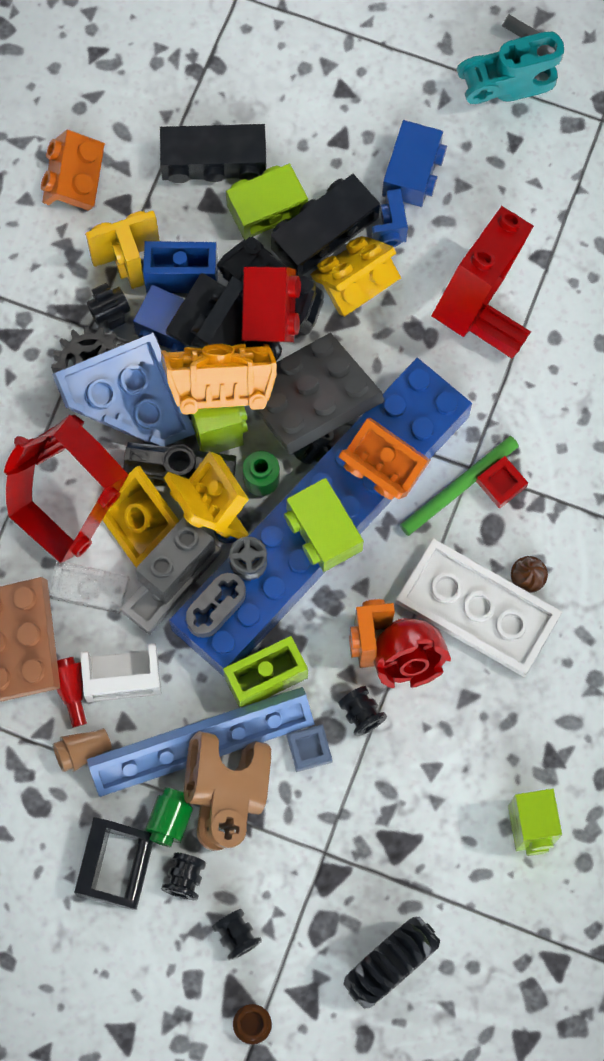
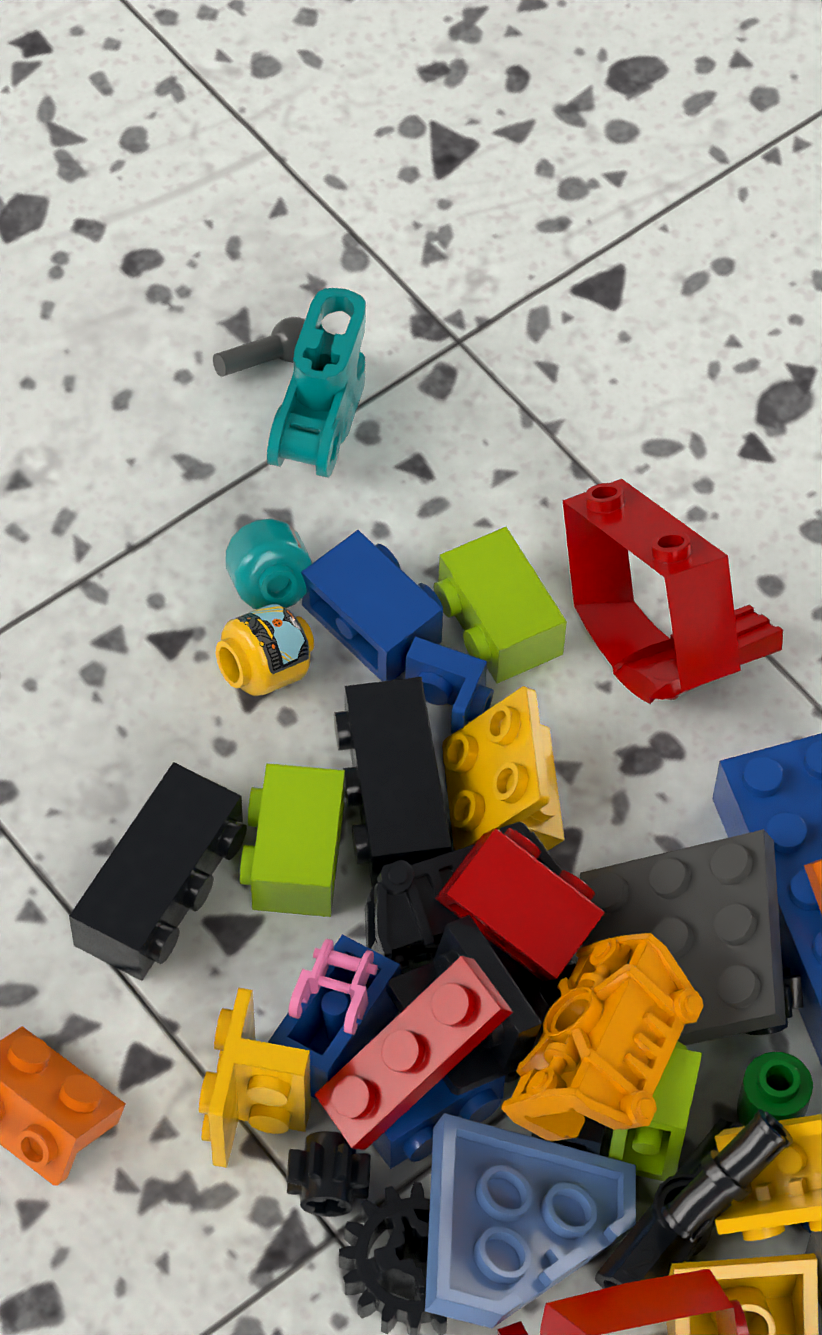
camera: 60 degrees left, 15 degrees down
none -> head [215,604,314,696]
none -> teal head [226,519,313,609]
none -> bright pink piece [288,938,378,1035]
none -> plate [314,956,513,1150]
none -> lime brick [433,526,567,684]
none -> black pin [661,1109,793,1242]

